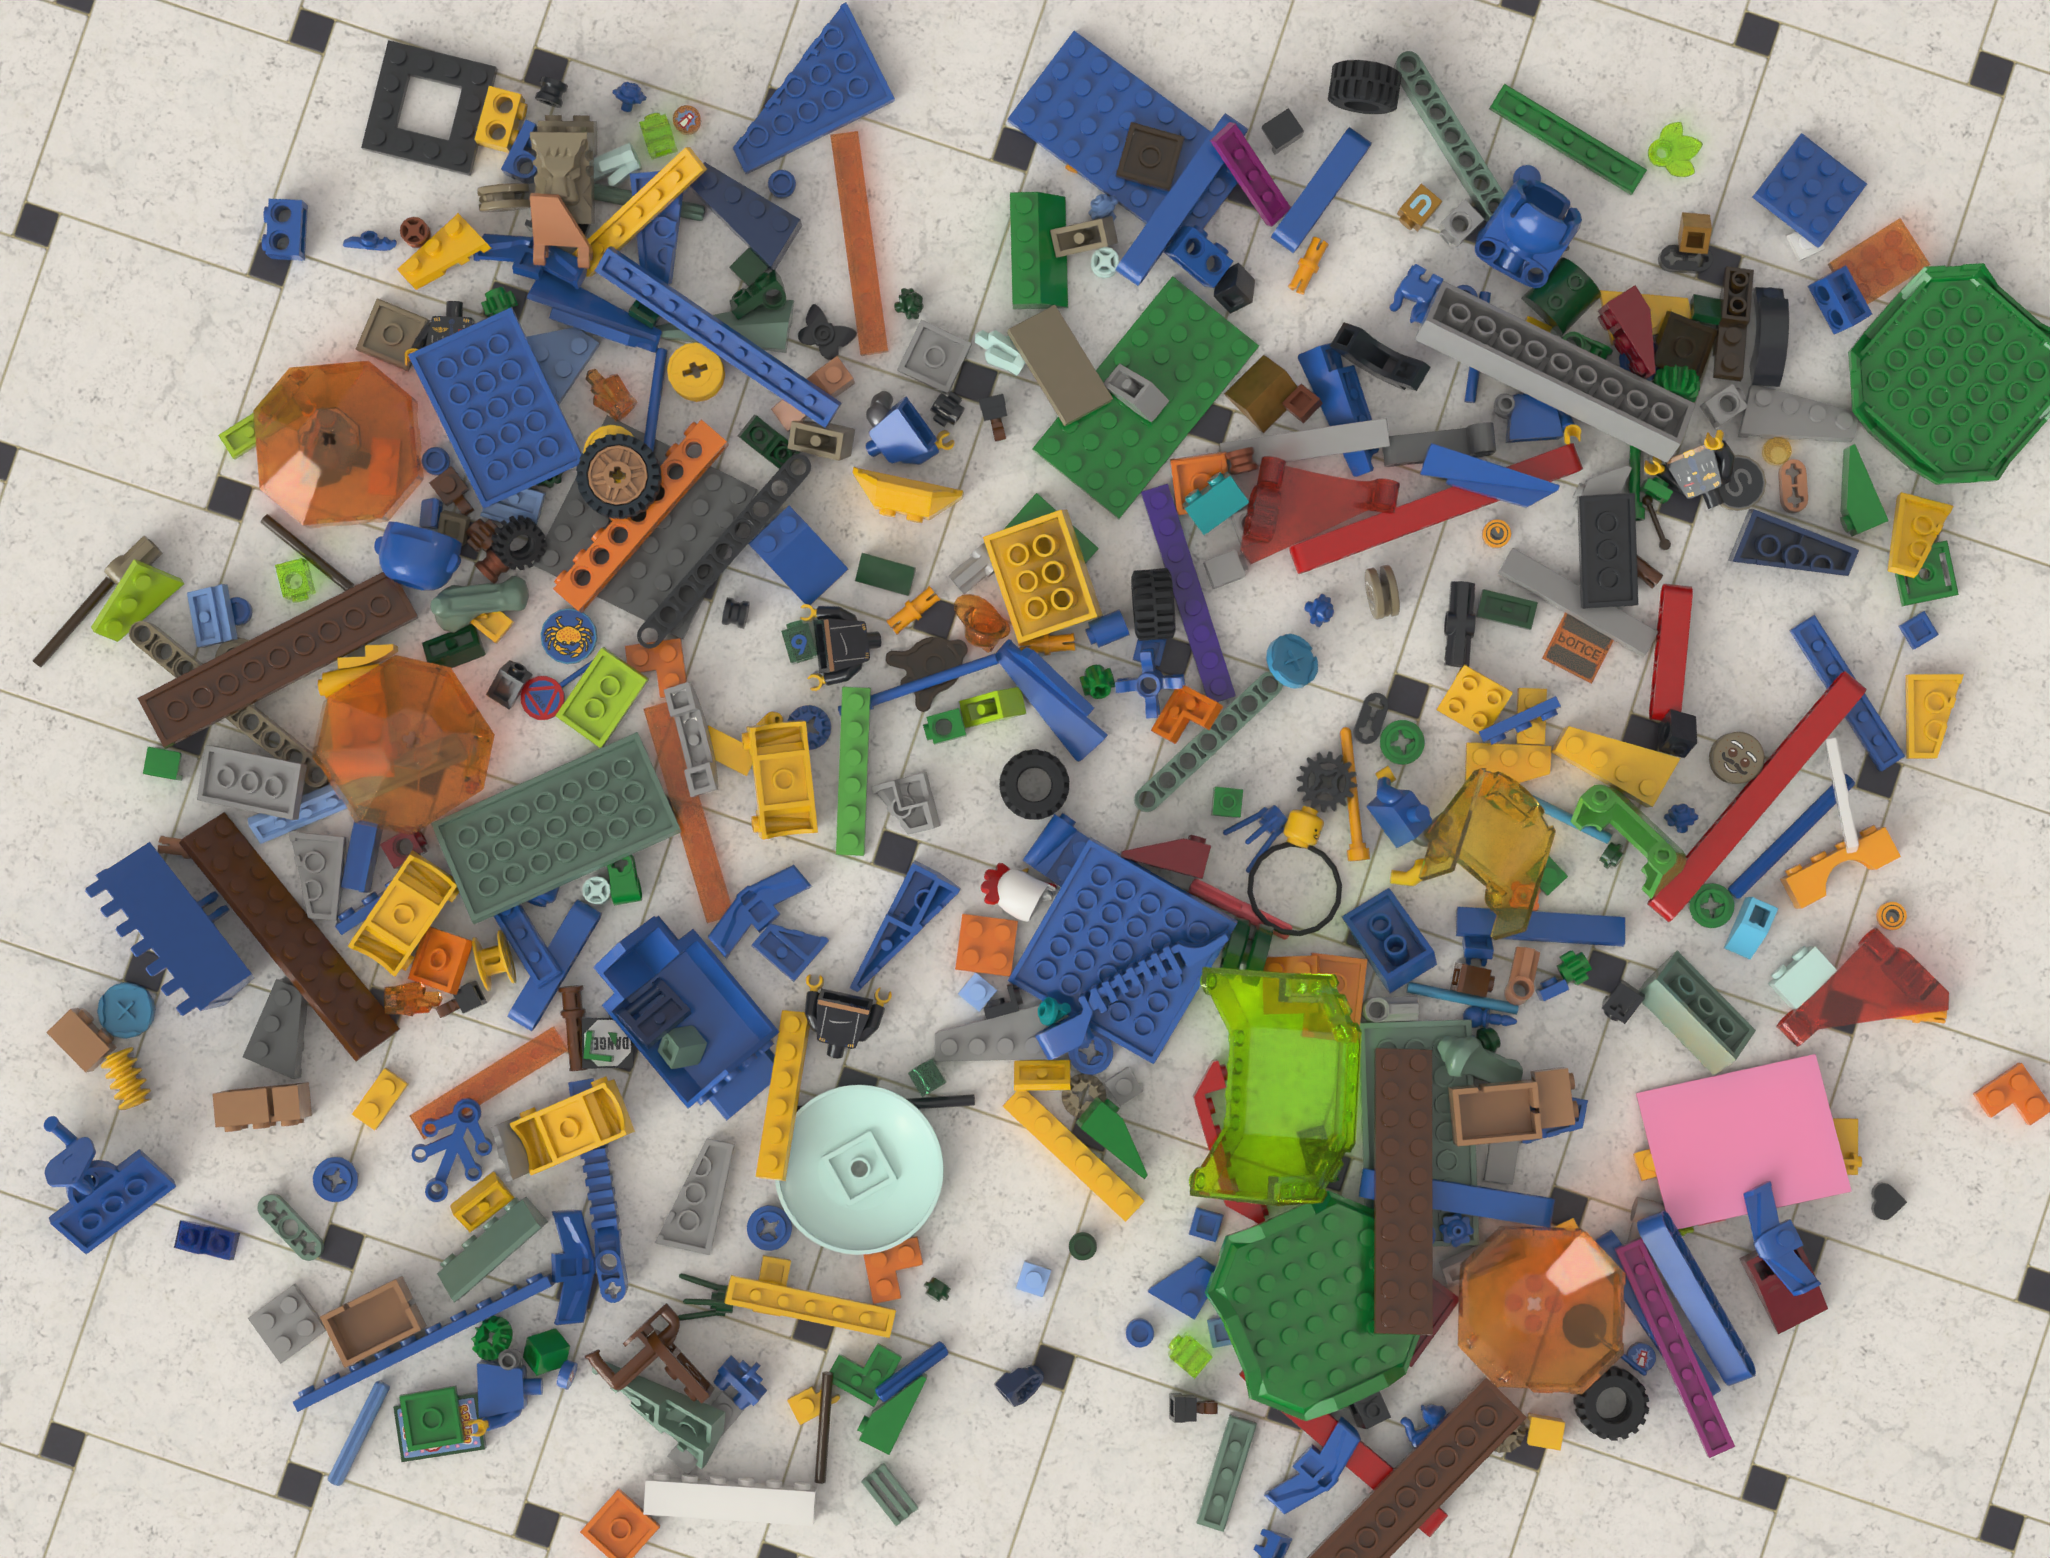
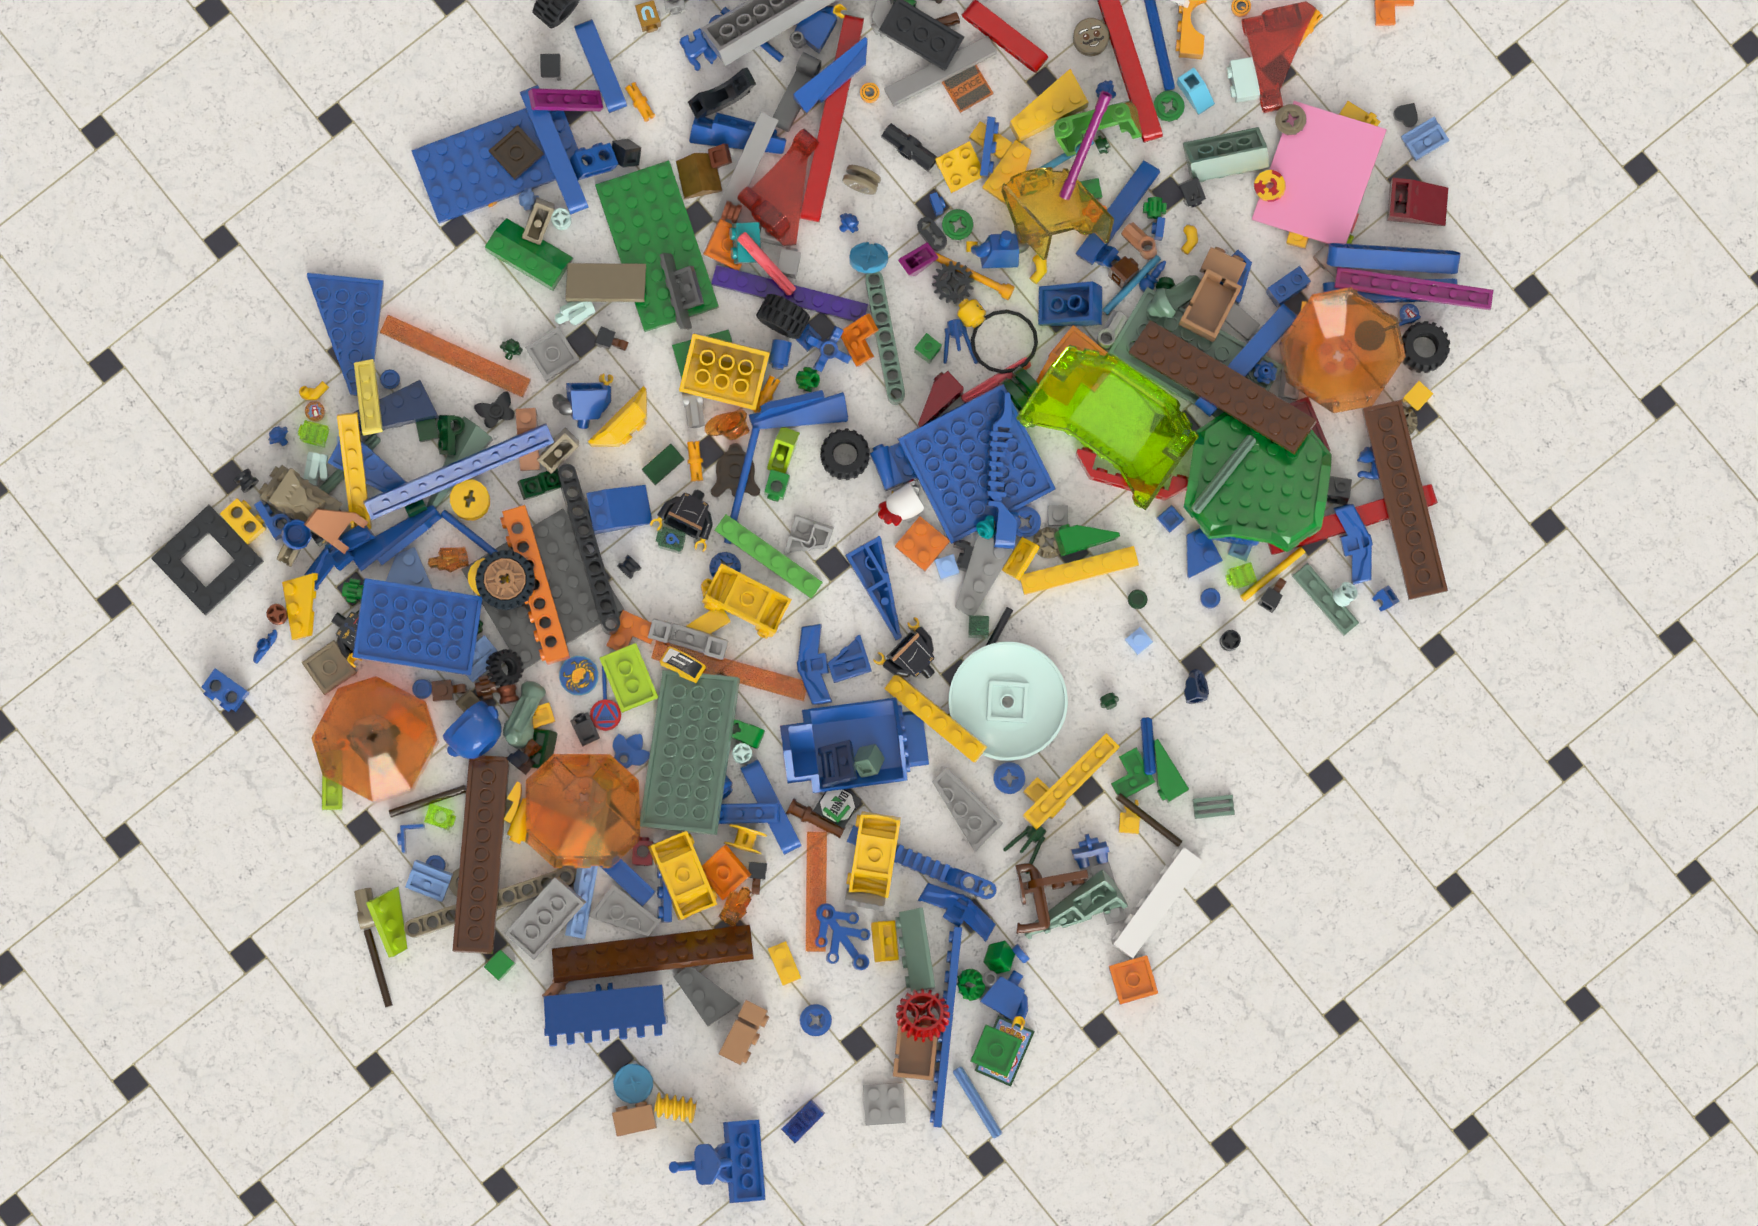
camera: 60 degrees left, 5 degrees down
sand green beam [257,1194,324,1261] -> none
blue slope [419,498,443,529] -> none
orange plate [863,1236,923,1304] -> none
black gear [930,392,965,427] -> none
light grey slope [1104,363,1169,422] -> none
dark green plate [1476,589,1538,630] -> none
black brick [1658,709,1697,758] -> none
blue plate [1743,1181,1821,1296] -> none
none -> blue hair [281,519,312,550]
none -> yellow arm [299,381,329,400]
none -> light yellow tile [354,359,383,435]
none -> blue bracket [397,824,425,853]
none -> black piece [506,739,541,775]
none -> blue plate [613,734,650,769]
none -> slope [659,646,706,683]
none -> dark grey bracket [660,253,704,330]
none -> coral axle [737,232,796,296]
none -> red gear [896,988,950,1042]
none -> magenta slope [898,242,939,276]
none -> blue plate [929,192,946,217]
none -> magenta piece [1059,91,1112,200]
none -> yellow arm [1181,225,1198,255]
none -> sand green axle [1191,435,1256,514]
none -> black wheel [1220,630,1241,651]
none -> yellow bar [1240,547,1305,602]
none -> yellow piece [1254,170,1286,202]
none -> blue brick [1266,266,1311,308]
none -> dark tan gear [1275,104,1306,136]
none -> light aqua wheel [1333,582,1358,607]
none -> medium blue plate [1400,116,1449,161]

